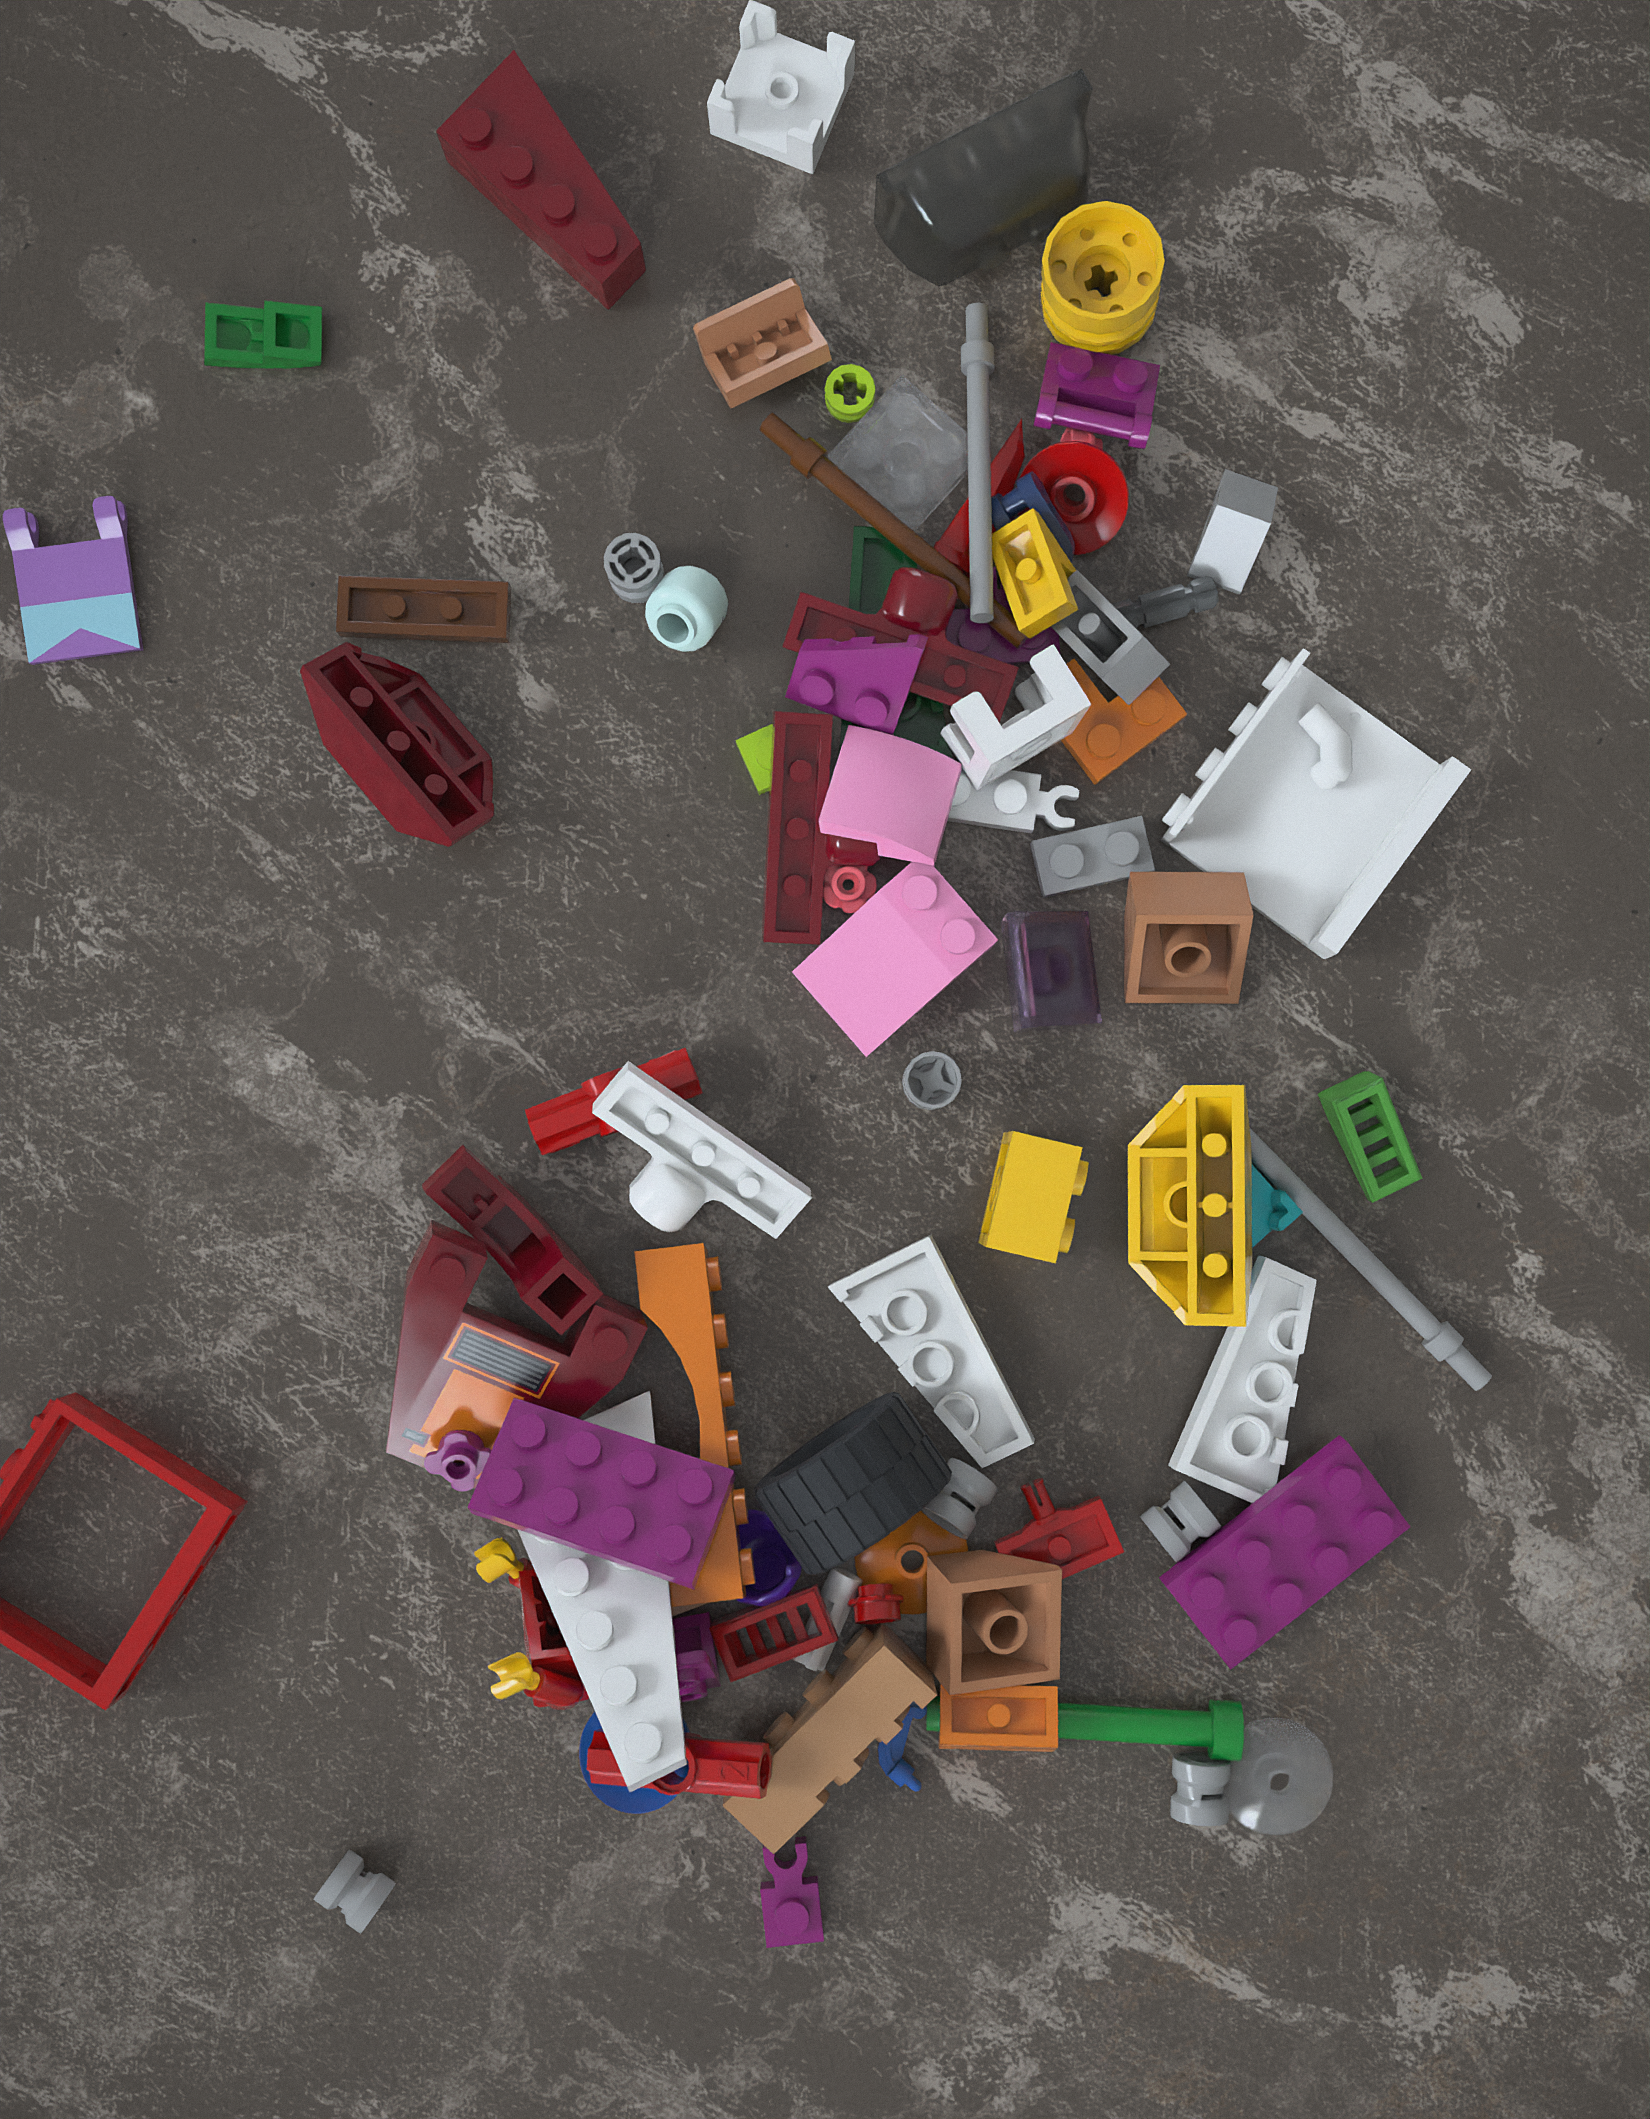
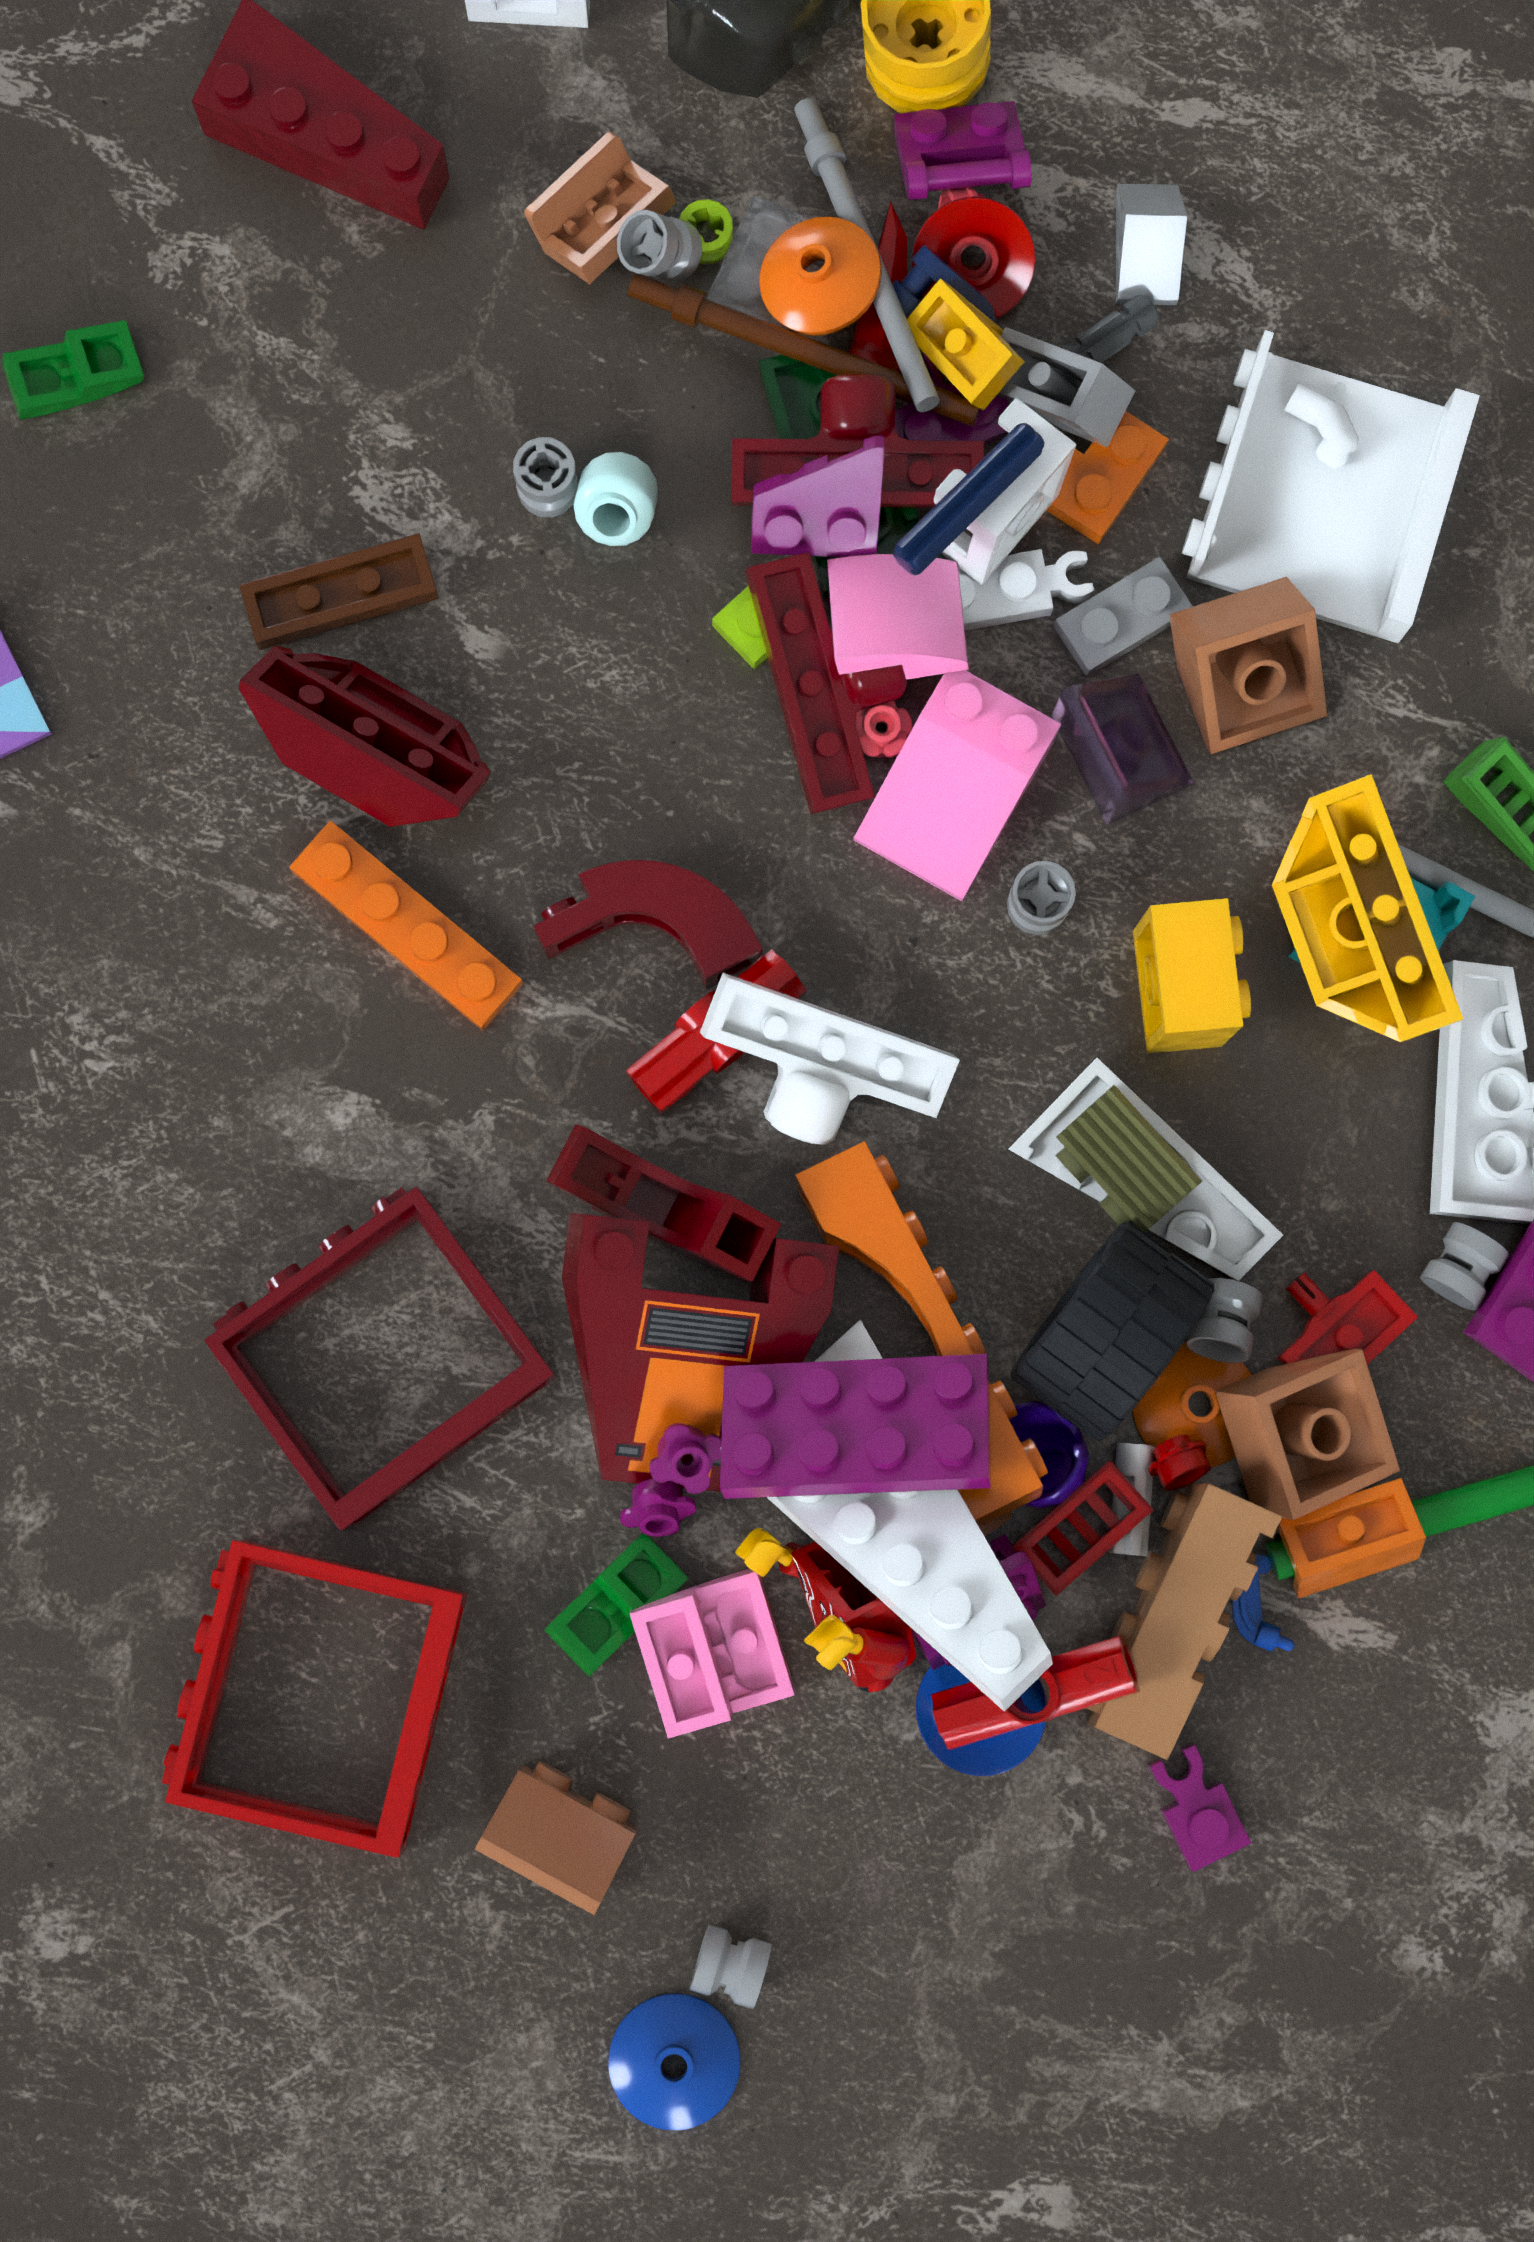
camera: 25 degrees left, 5 degrees down
none -> dark red window [204,1186,557,1531]
none -> orange plate [289,820,524,1031]
none -> nougat slope [475,1761,637,1915]
none -> dark red arch [533,860,763,989]
none -> green slope [544,1533,689,1677]
none -> blue dish [608,1993,740,2130]
none -> light grey wheel [617,210,702,282]
none -> magenta plate [620,1479,696,1537]
none -> bright pink slope [630,1568,795,1739]
none -> orange dish [759,217,882,336]
none -> dark blue axle [893,423,1045,575]
none -> olive brick [1055,1085,1202,1232]

